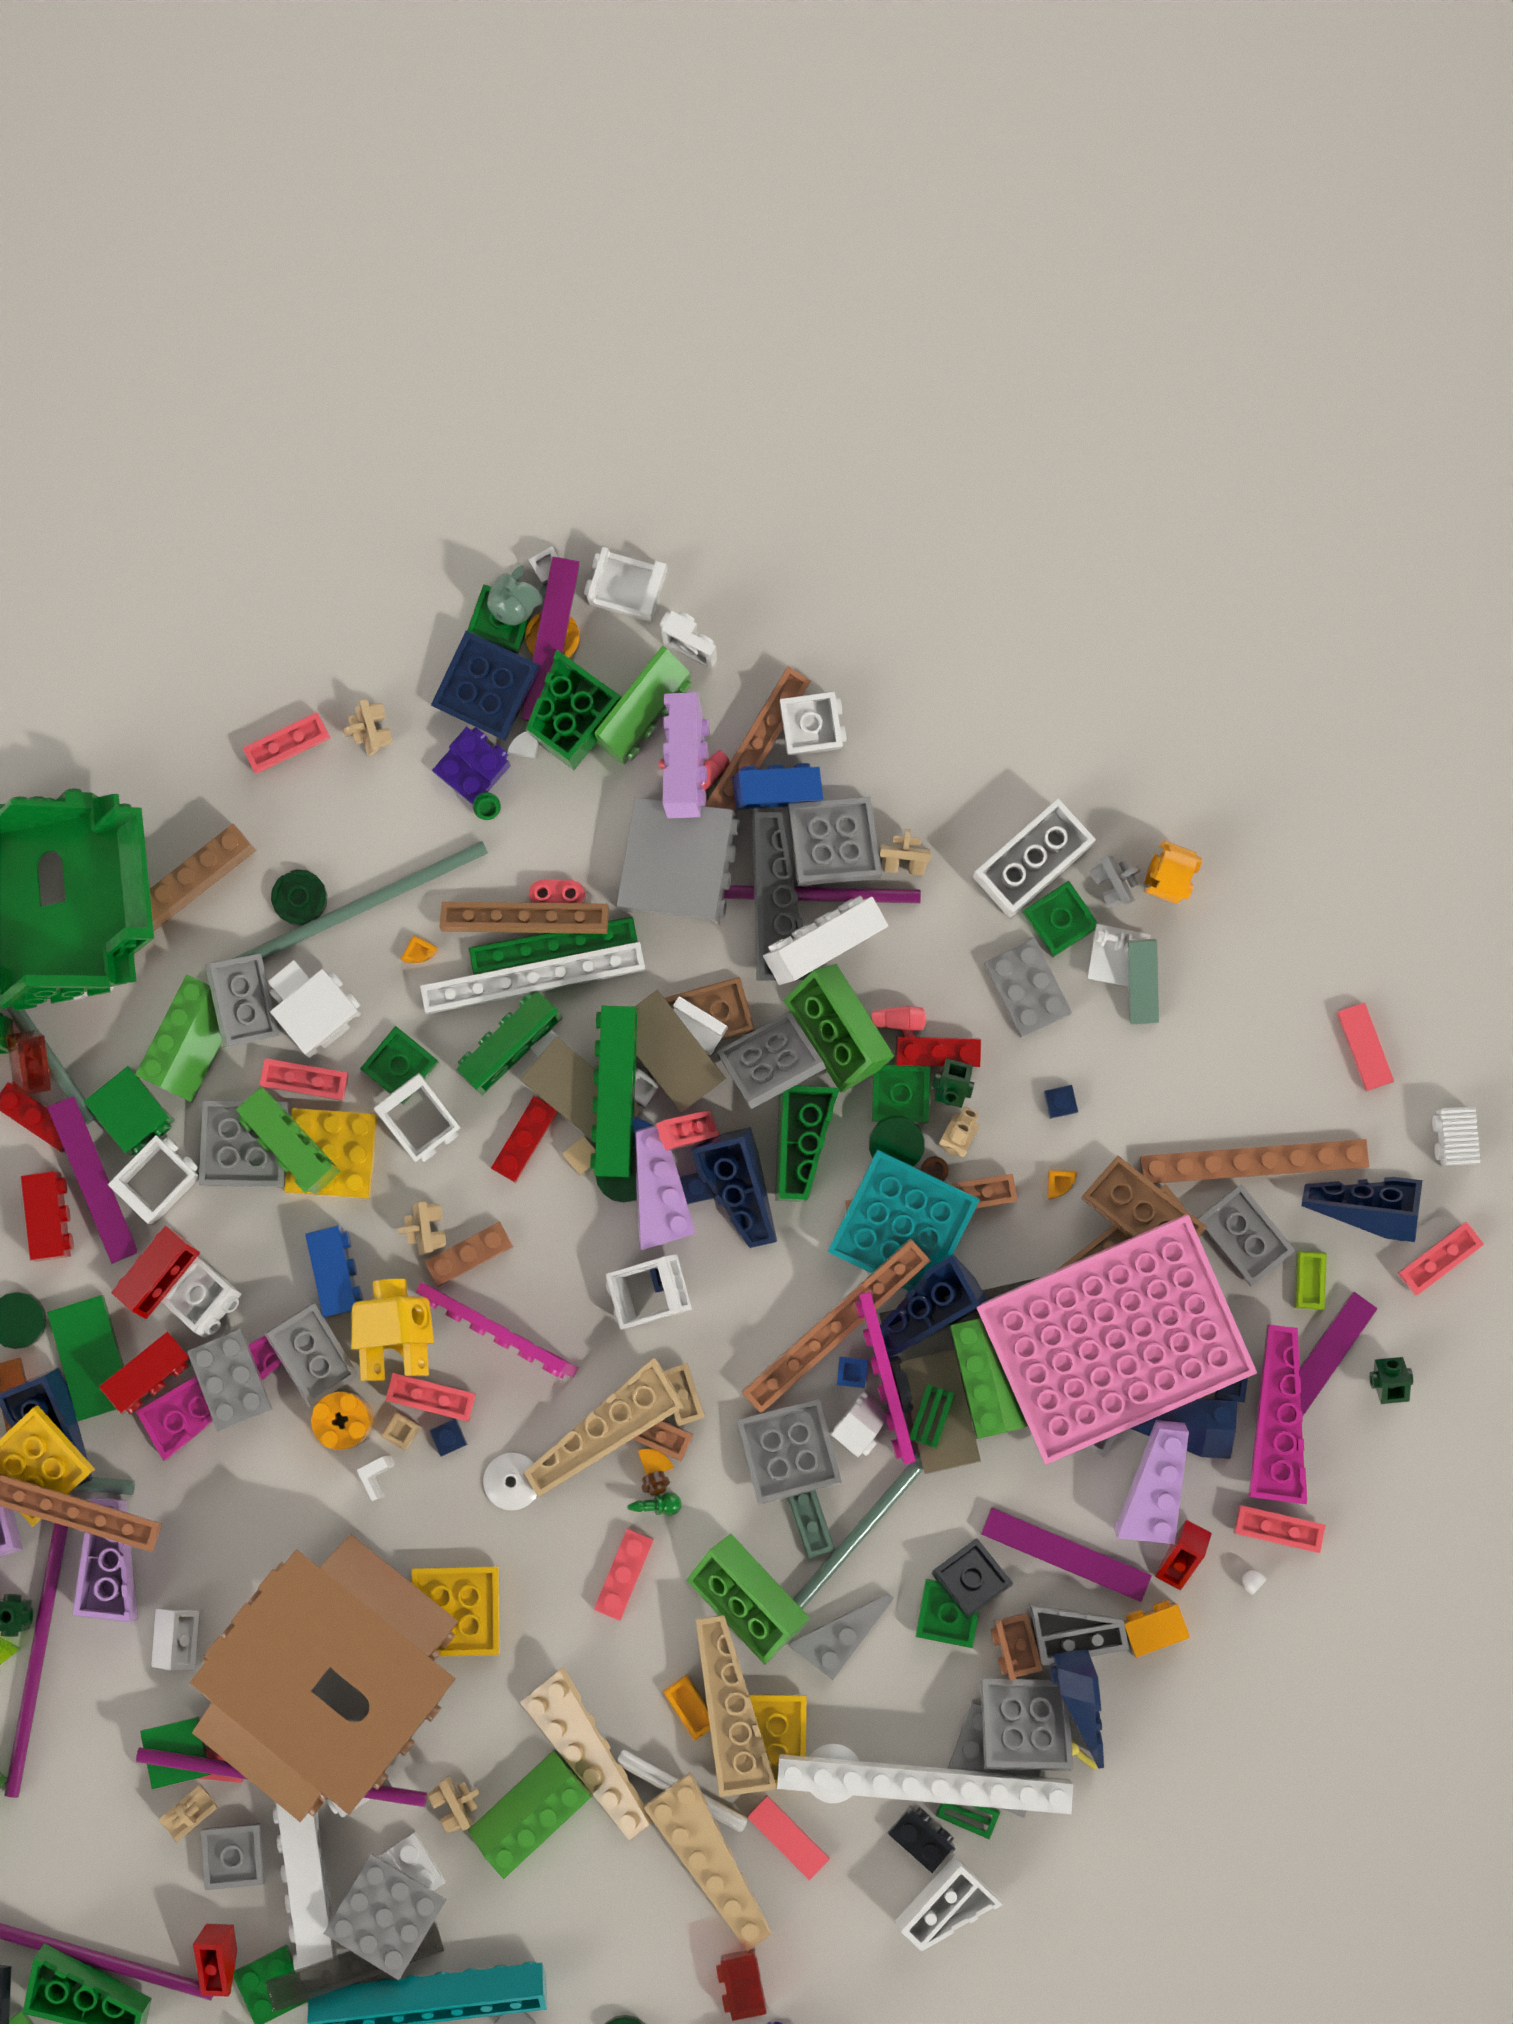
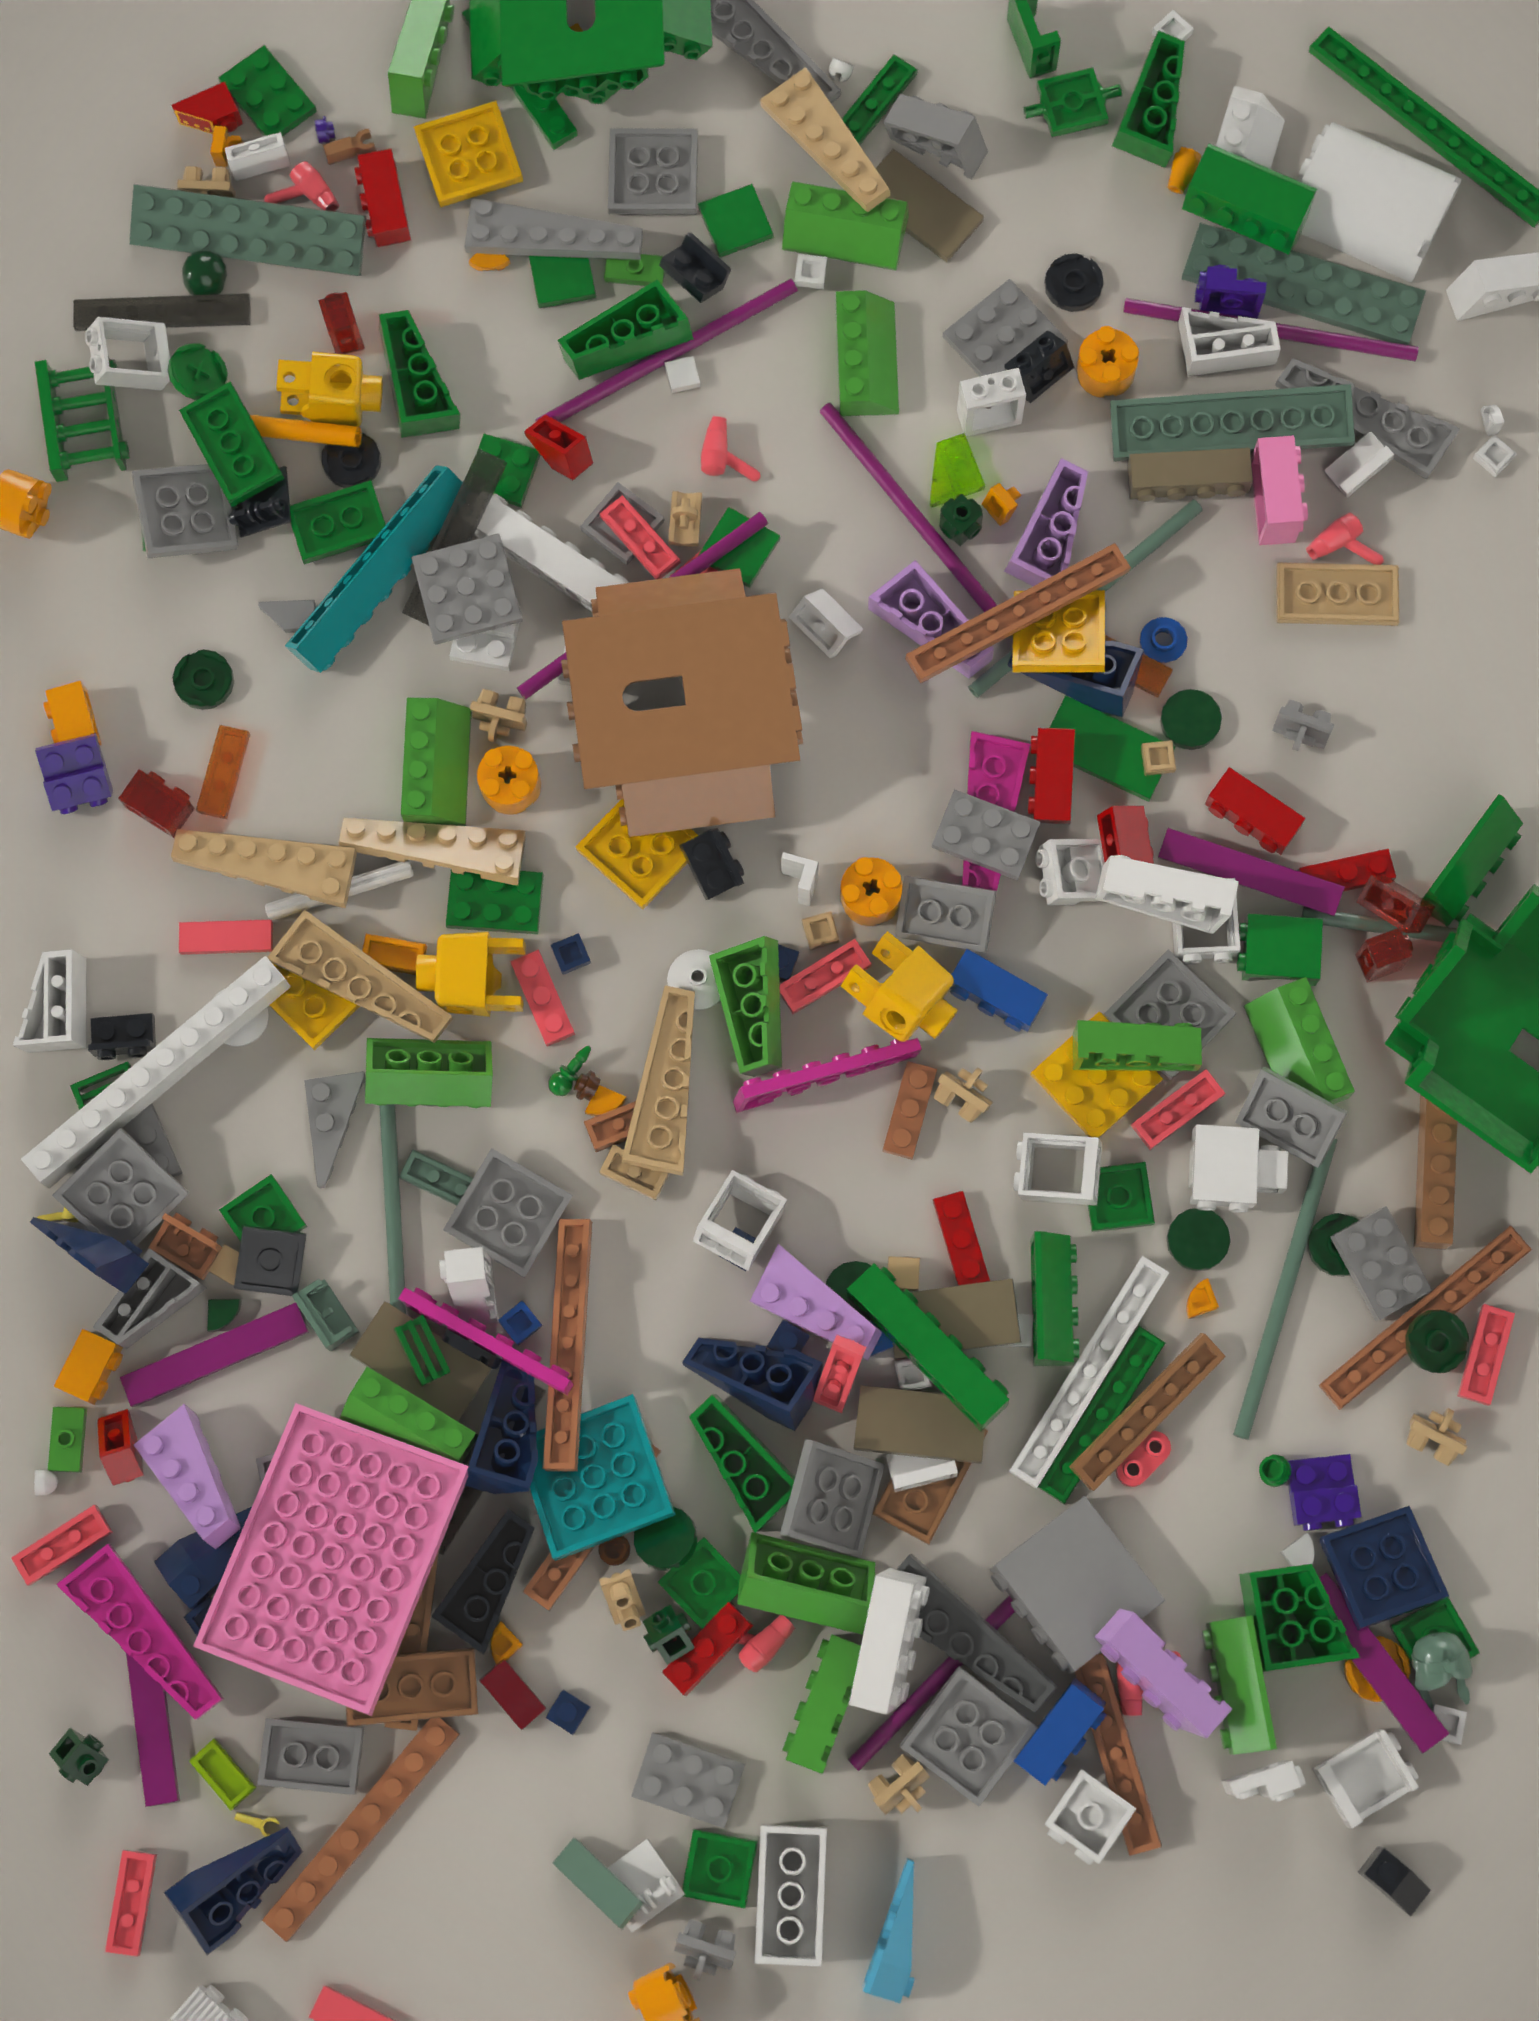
camera: 135 degrees right, 5 degrees down
none -> bright green plate [48,1407,87,1473]
none -> clear orange tile [196,725,251,819]
none -> dark green tile [207,1299,242,1332]
none -> tan tile [208,1244,239,1286]
none -> light yellow hand [234,1812,280,1837]
none -> sand green hinge [292,1279,359,1352]
none -> yellow piece [416,932,526,1017]
none -> black wedge [431,1508,534,1655]
none -> green plate [446,869,544,934]
none -> light orange brick [477,746,541,815]
none -> dark red tile [479,1658,546,1731]
none -> dark blue plate [551,933,591,975]
none -> coral tile [599,495,681,579]
none -> white tile [665,356,701,393]
none -> black bracket [679,828,744,900]
none -> coral piece [701,416,761,482]
none -> bright green wedge [709,936,782,1077]
none -> bright green wedge [782,1634,861,1774]
none -> medium azure wedge [862,1858,915,2003]
none -> white wedge [1095,855,1239,934]
none -> tan tile [1141,740,1176,776]
none -> dark green tile [1166,1208,1231,1271]
none -> nougat tile [1318,1226,1532,1410]
none -> light grey plate [1330,1206,1432,1321]
none -> clear red brick [1355,927,1413,983]
none -> black slope [1358,1846,1431,1916]
none -> dark green tile [1406,1309,1469,1373]

